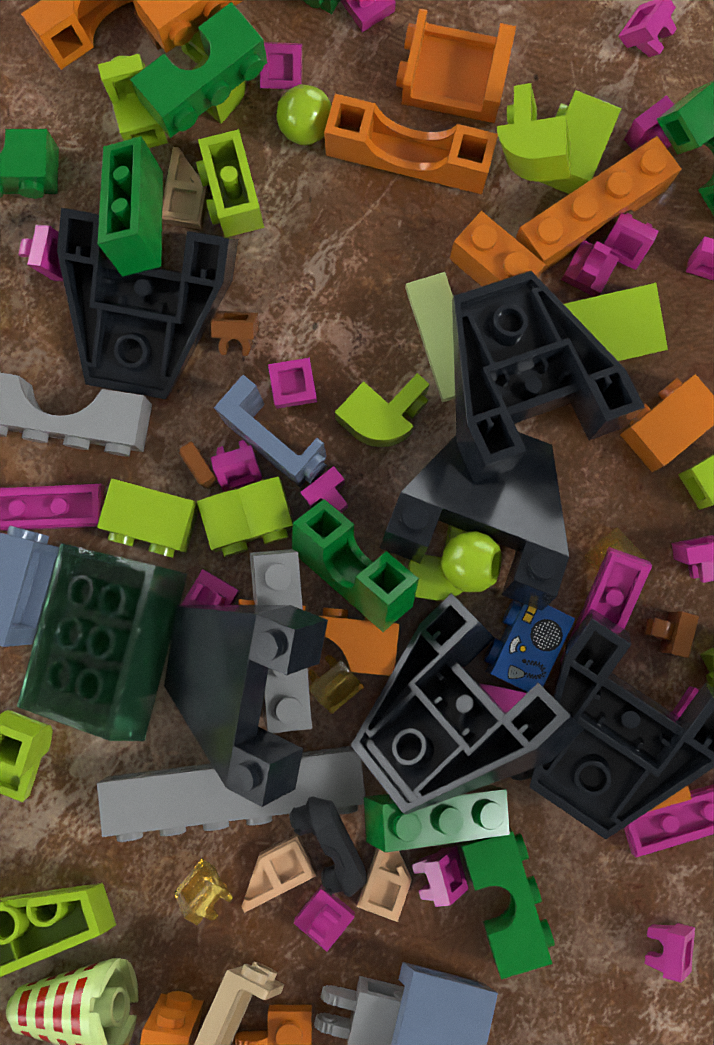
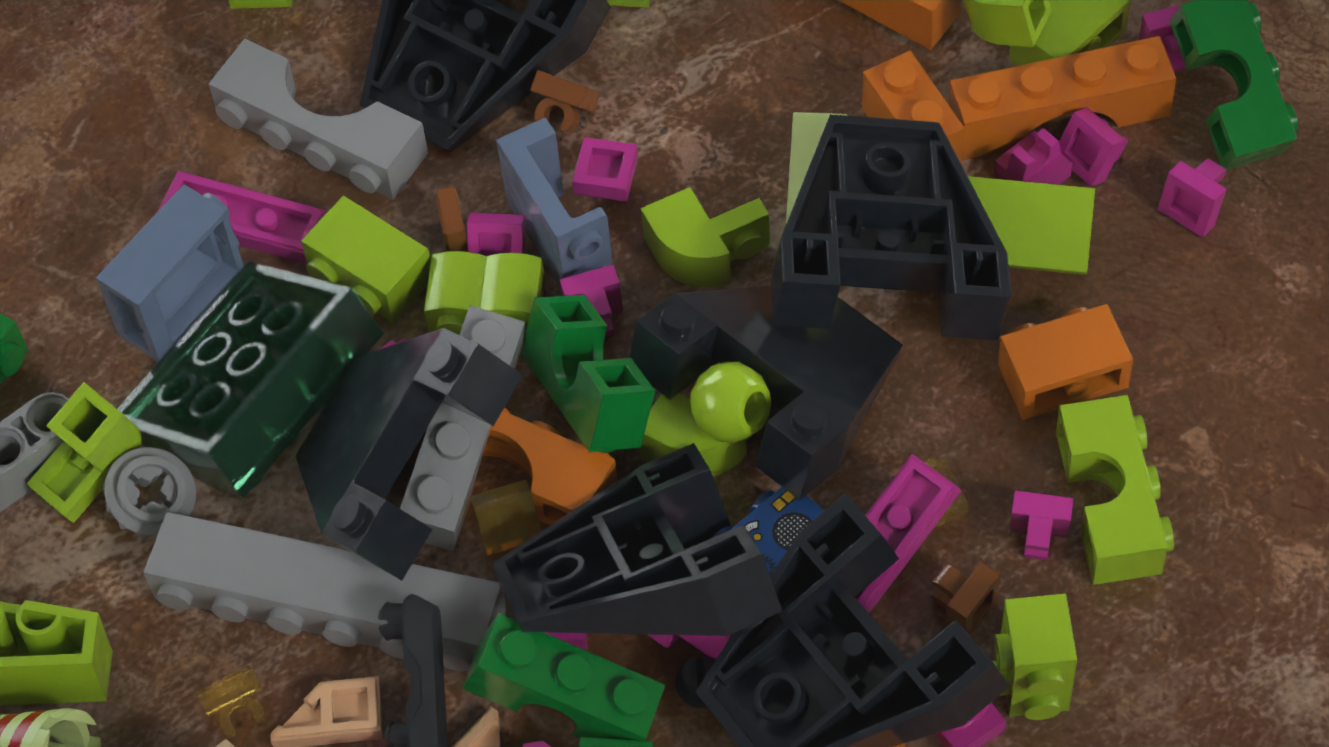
camera: 25 degrees right, 25 degrees down
none -> light grey gear [103,447,196,539]

